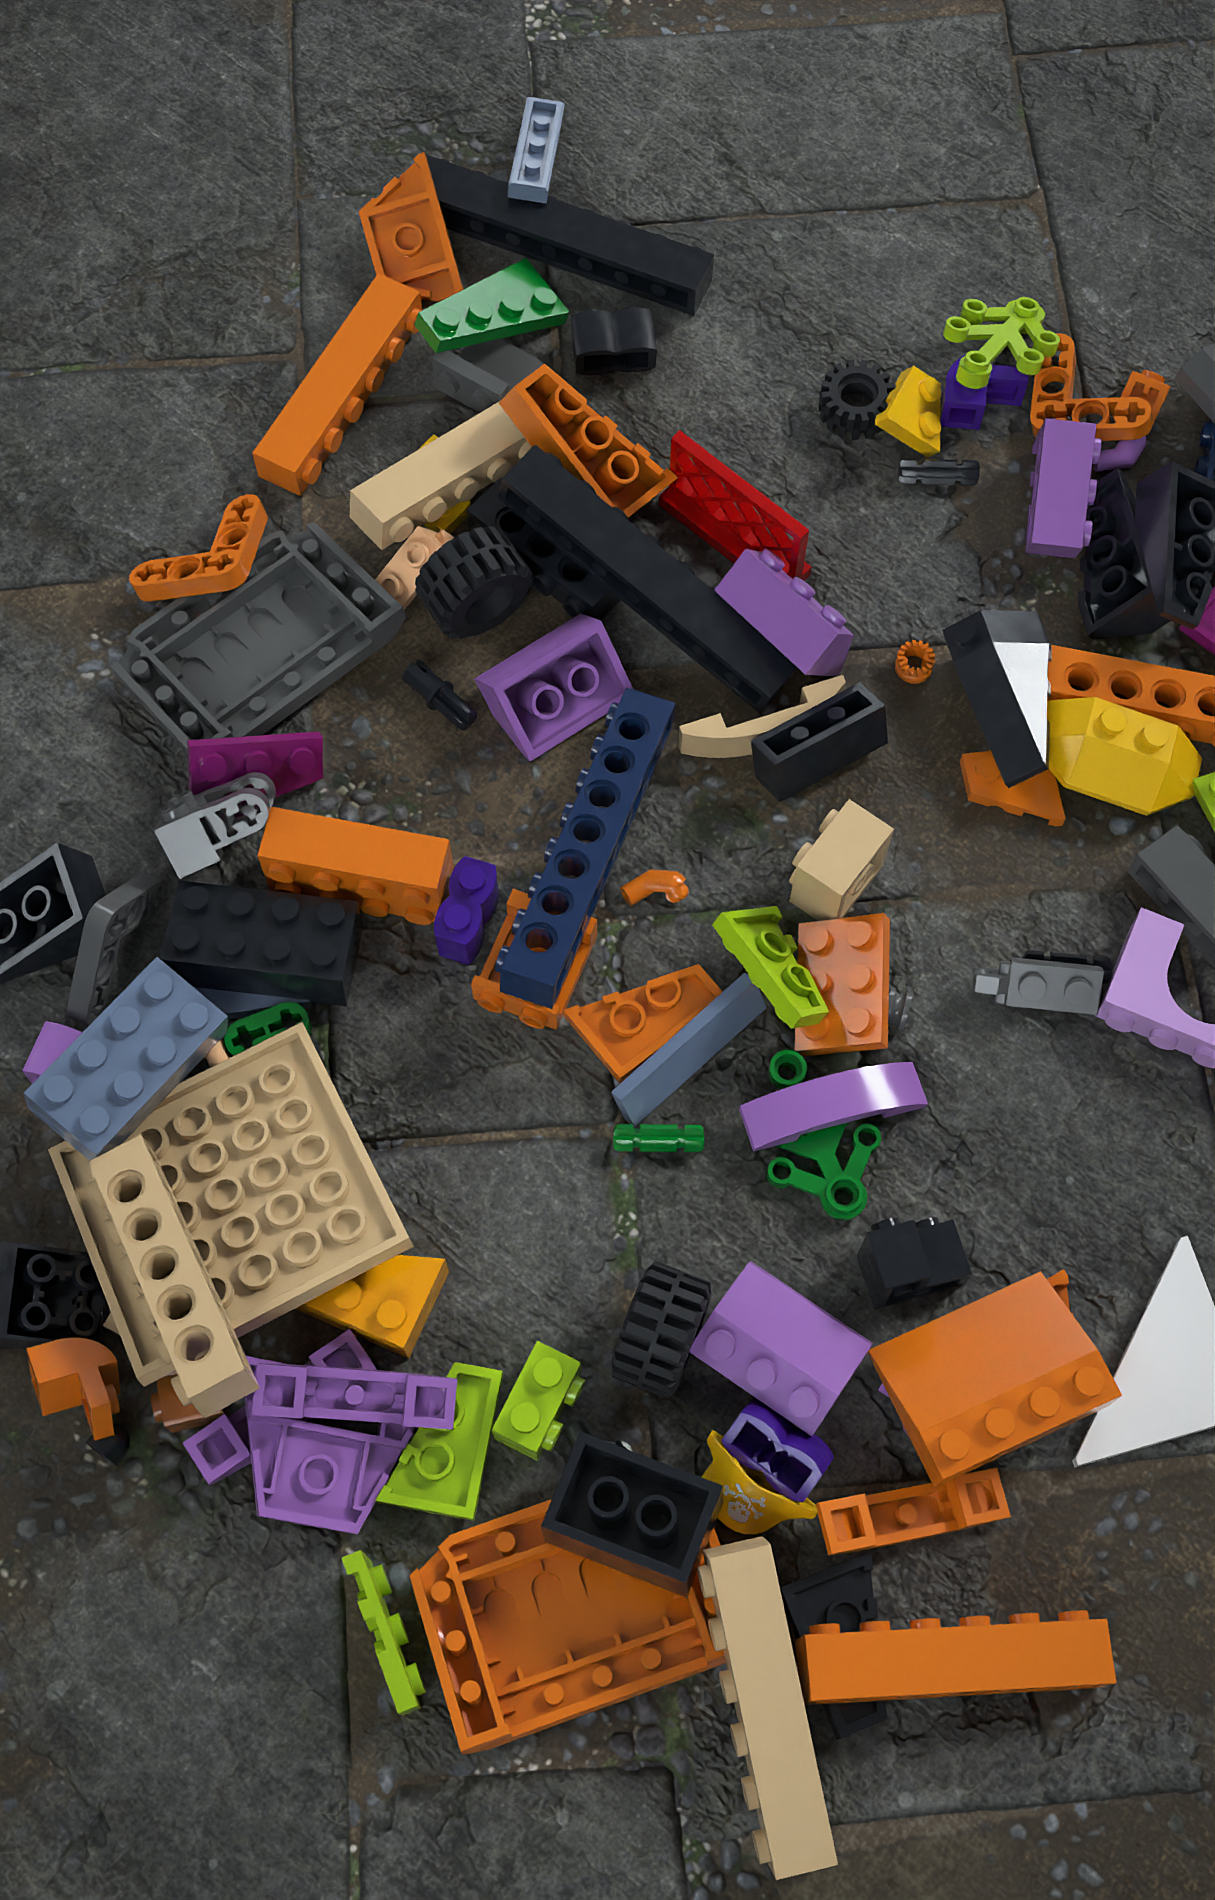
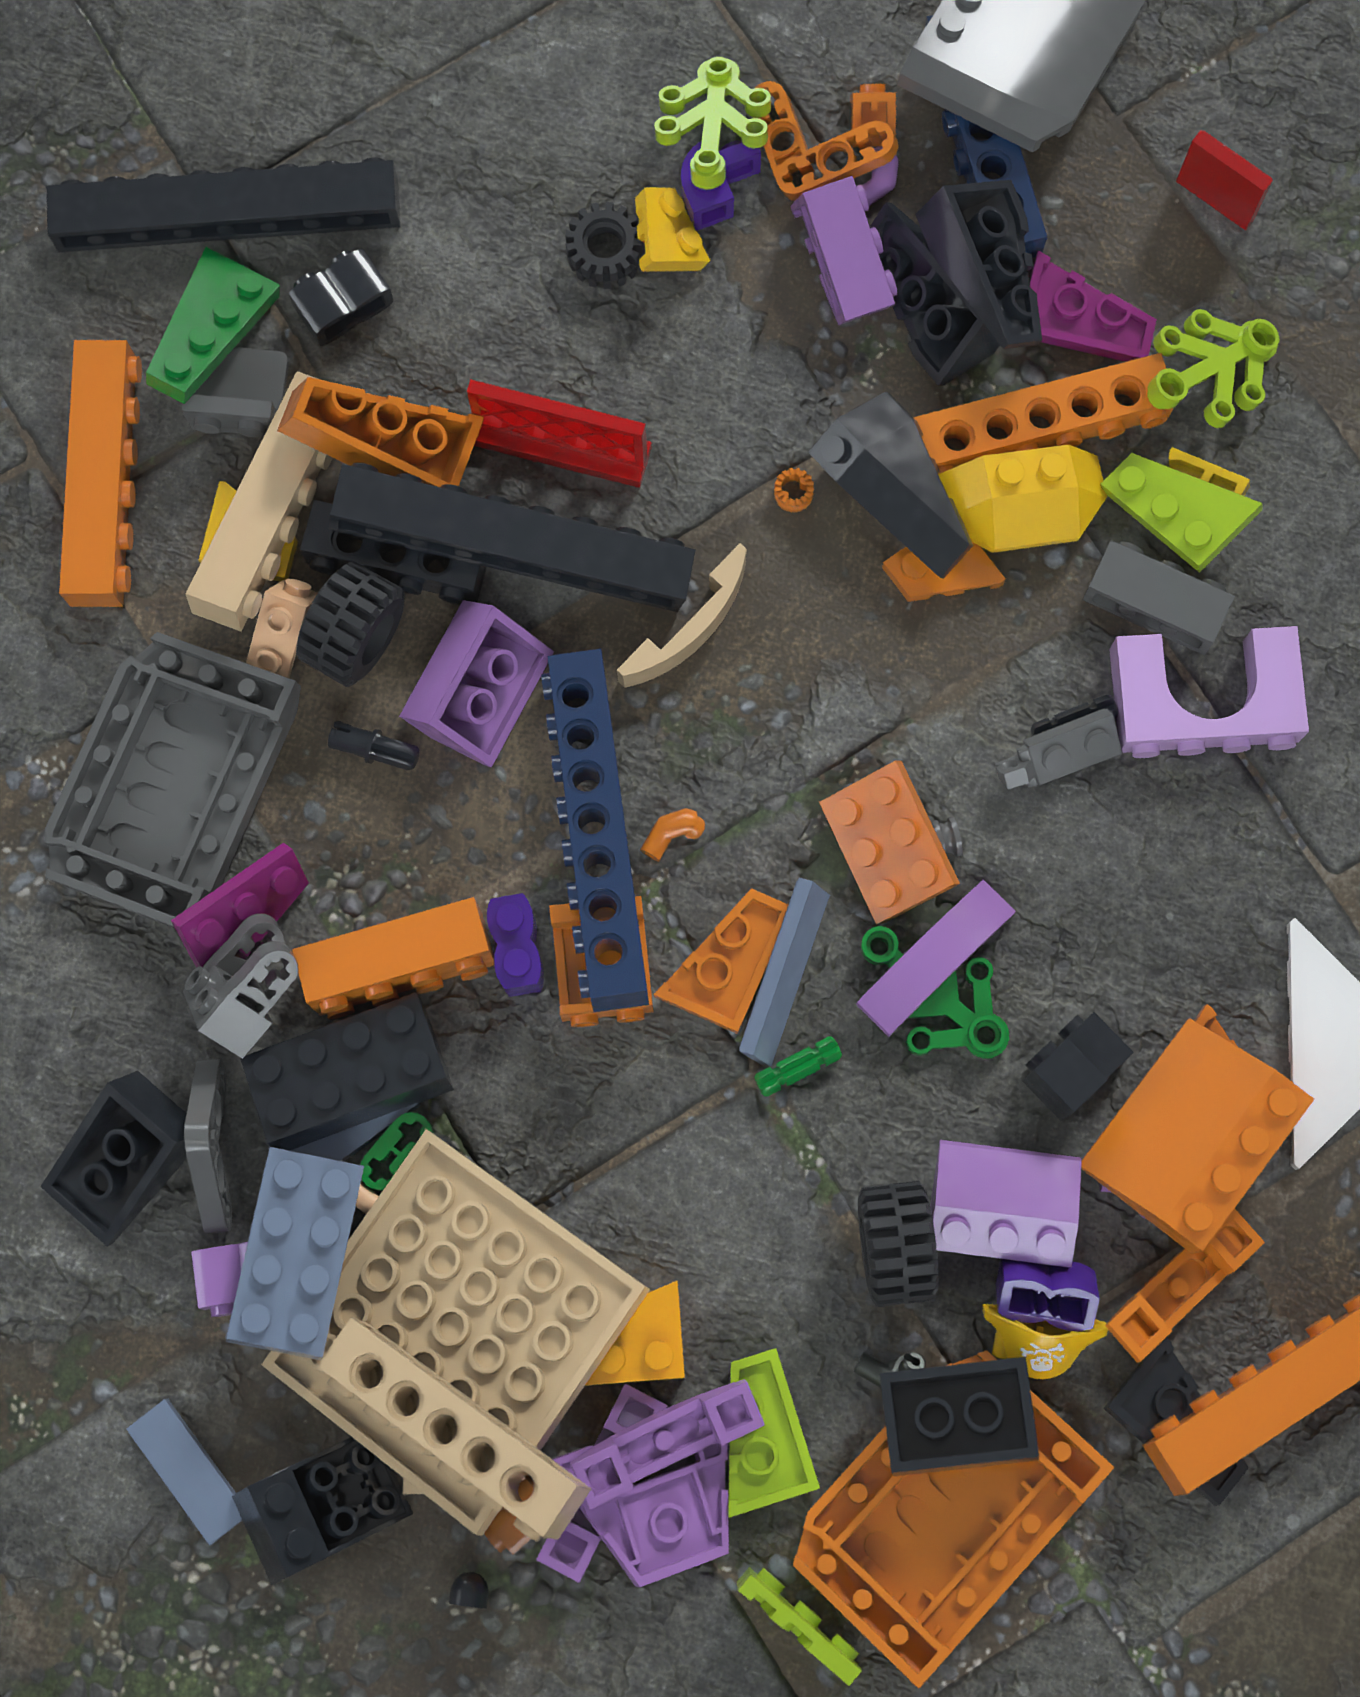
camera: 25 degrees left, 10 degrees up
orange brick [26,1337,121,1441] -> none
orange beam [129,494,268,602] -> none
orange wing [358,152,464,302] -> none
lime brick [492,1341,586,1461] -> none
sand blue tile [507,97,565,203] -> none
tan brick [697,1536,838,1880] -> none
lime wing [712,906,829,1029] -> none
medium lavender slope [714,549,854,676] -> none
black brick [750,682,888,802] -> none
tan brick [789,799,894,921] -> none
black axle [898,459,980,485] -> none

